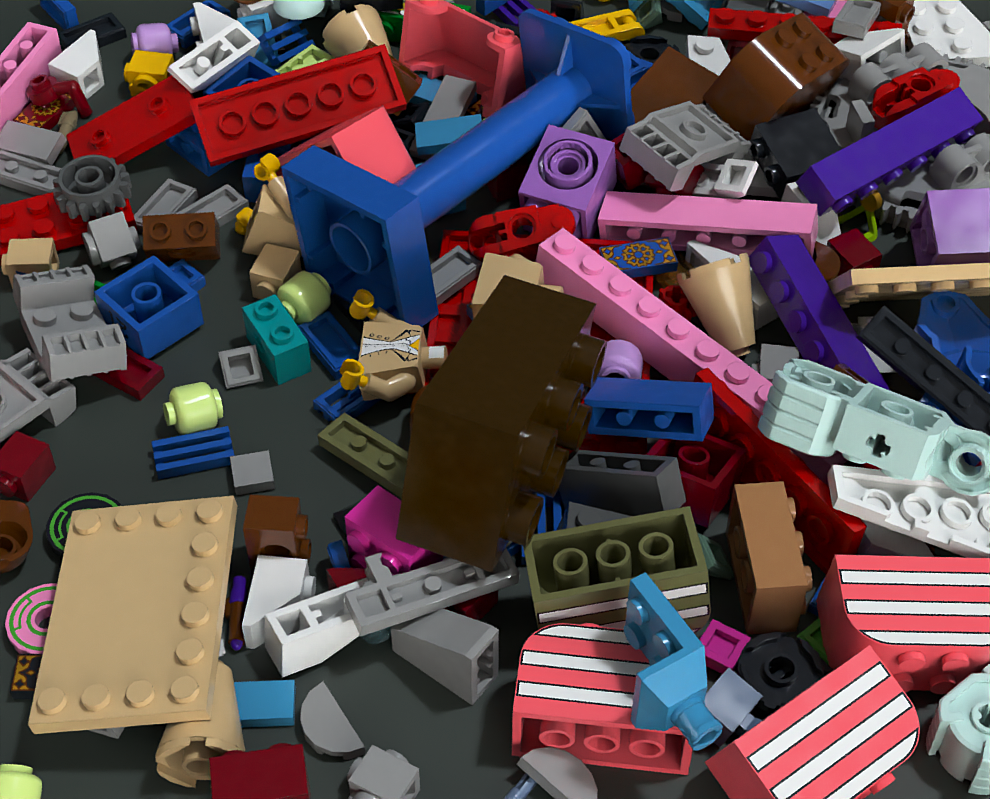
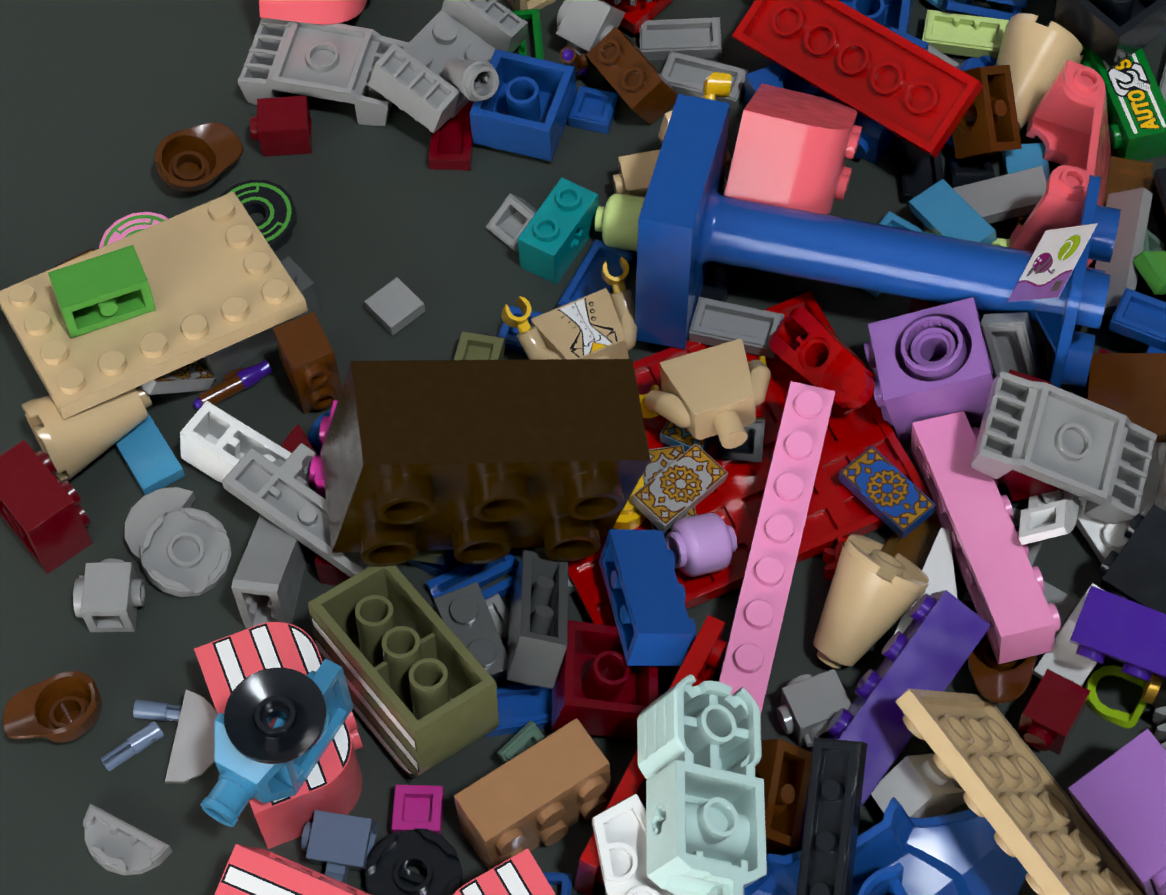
camera: 65 degrees right, 10 degrees up
blue tile [151,426,235,480] -> none
yellowish green head [163,382,223,435] -> none
white slope [242,555,316,649] -> none
none -> bright green brick [48,245,156,338]
none -> light grey tile [140,507,231,597]
none -> black dish [224,668,327,764]
none -> light grey cone [443,58,499,102]
none -> reddish brown piece [560,47,591,78]
none -> sticker [1008,223,1098,302]

